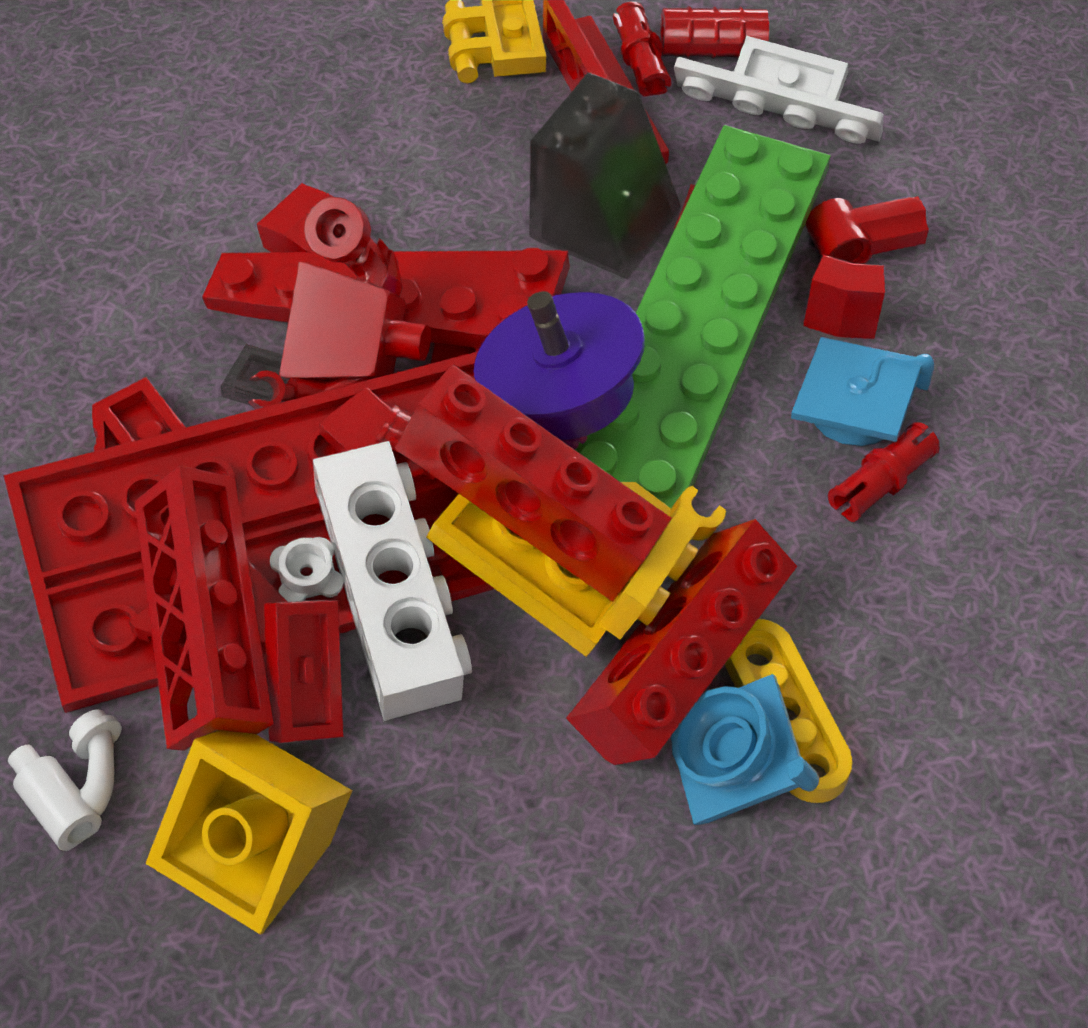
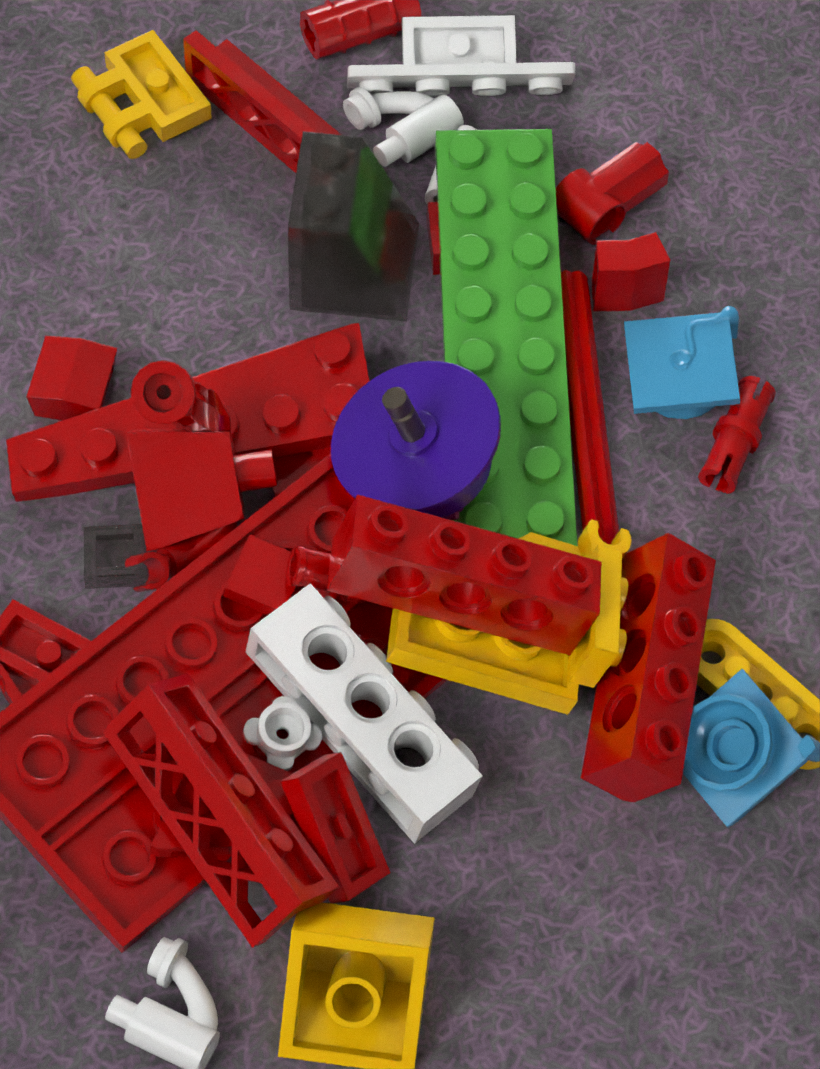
camera: 25 degrees left, 5 degrees up
red pin [612,1,672,97] -> none
none -> white plant [343,87,464,167]
none -> red axle [561,270,619,545]

